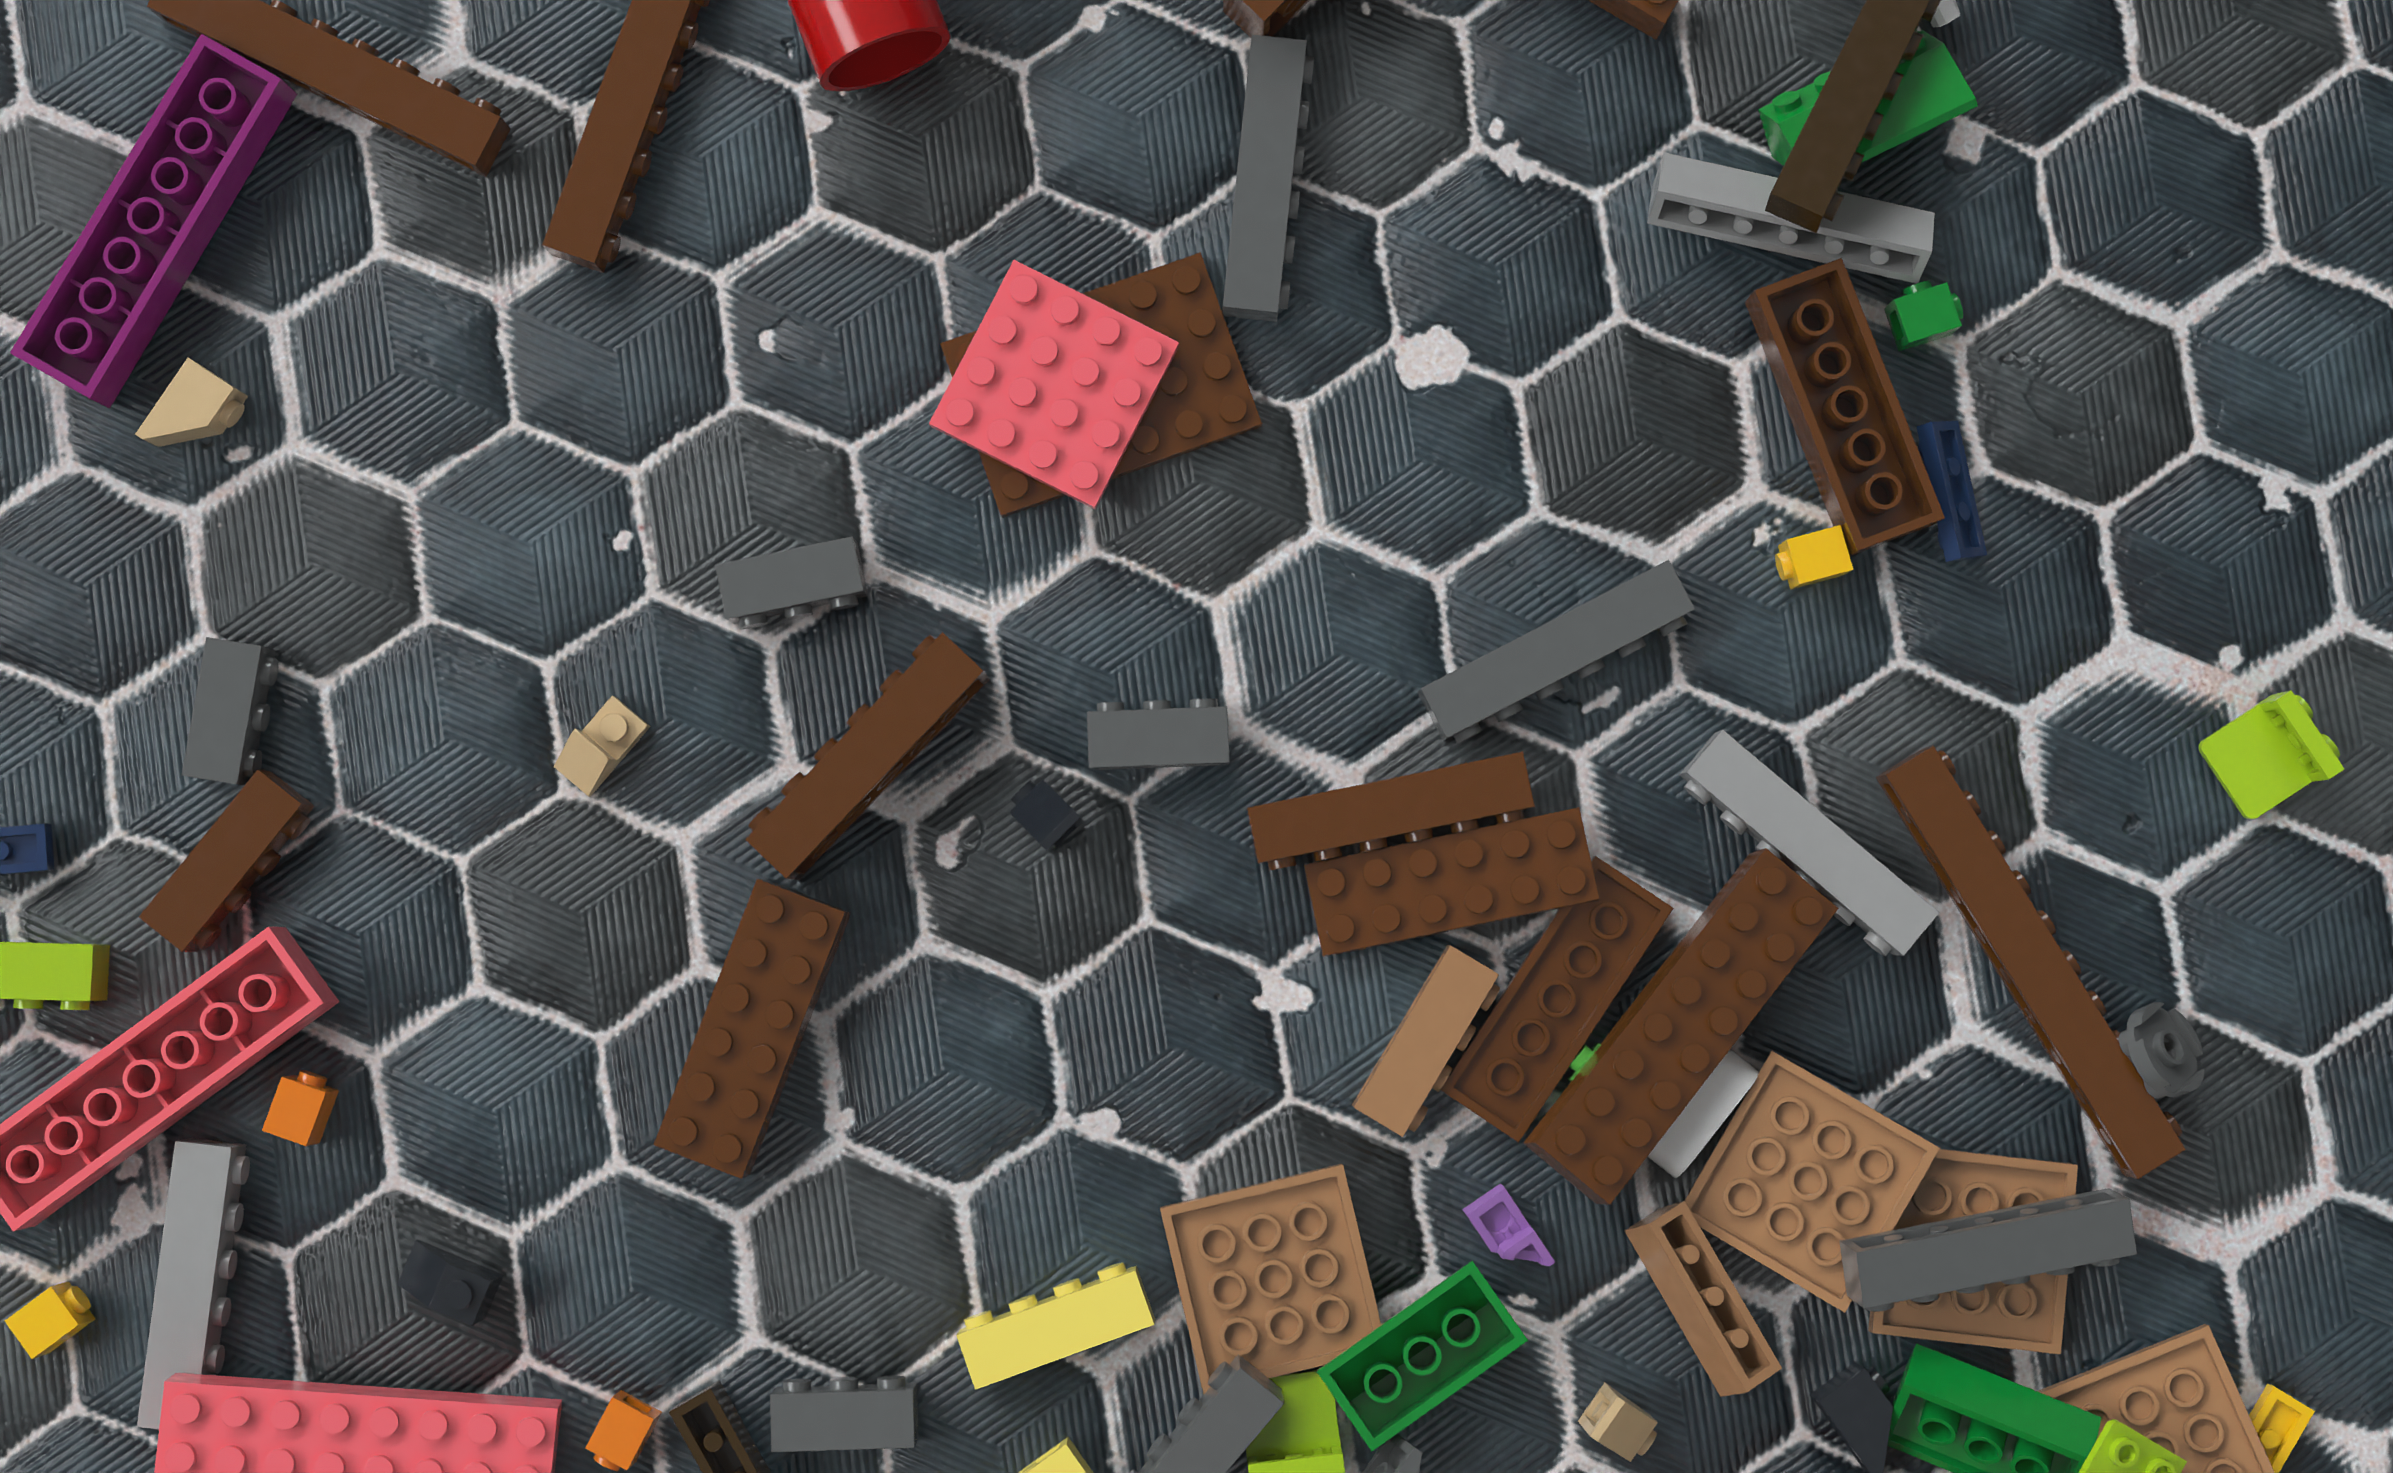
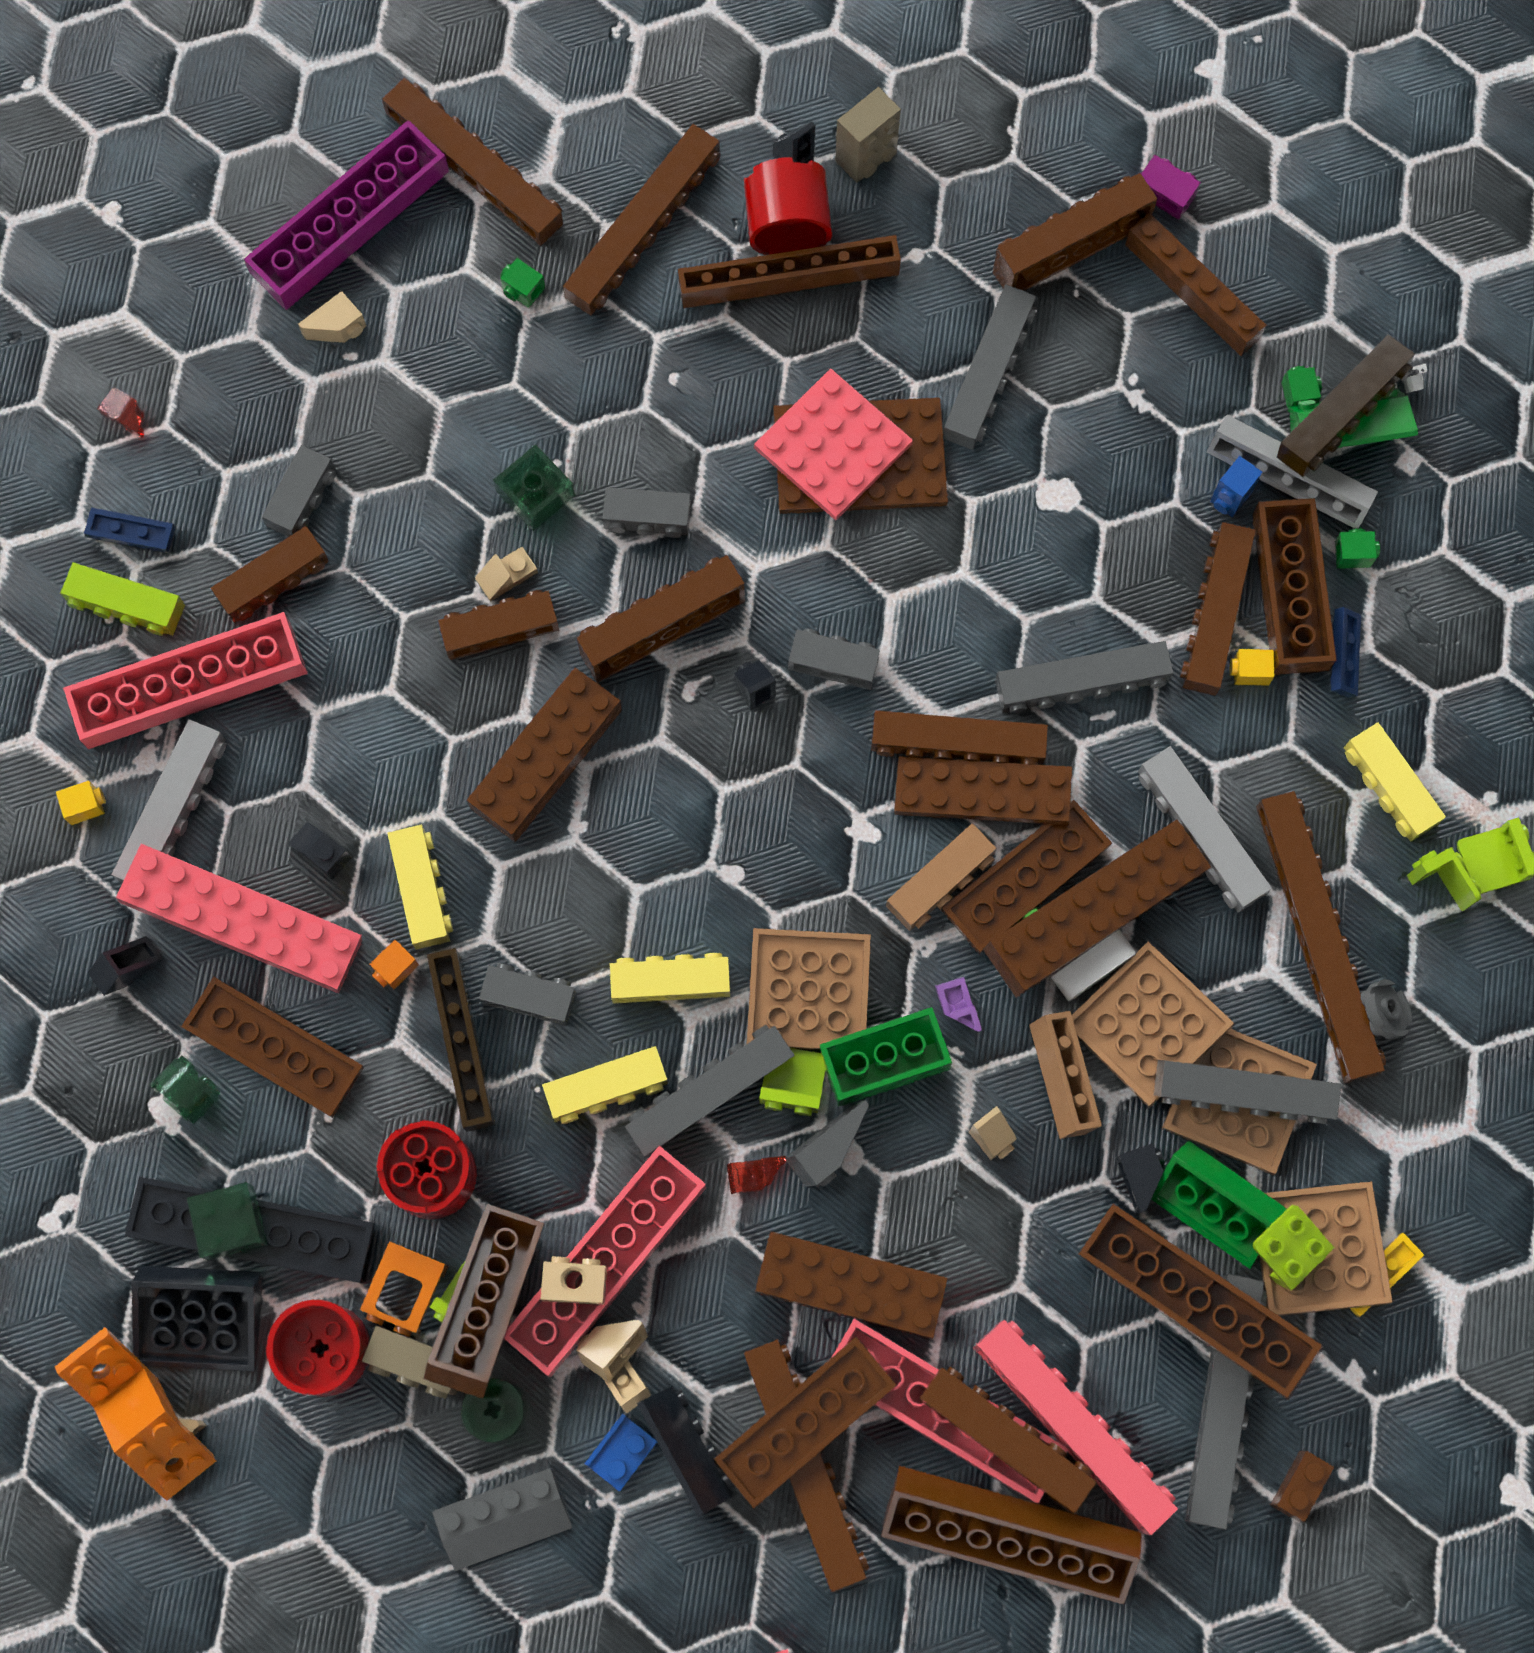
camera: 15 degrees right, 10 degrees down
orange brick [262,1070,339,1146] -> none
none -> light yellow brick [387,824,453,950]
none -> reddish brown brick [438,590,560,660]
none -> clear green brick [493,444,575,531]
none -> green brick [500,258,546,308]
none -> reddish brown brick [678,235,901,309]
none -> reddish brown brick [1180,522,1256,696]
none -> blue brick [1210,455,1262,518]
none -> green brick [1281,366,1322,413]
none -> light yellow brick [1344,722,1446,842]
none -> lime bracket [1406,847,1481,911]

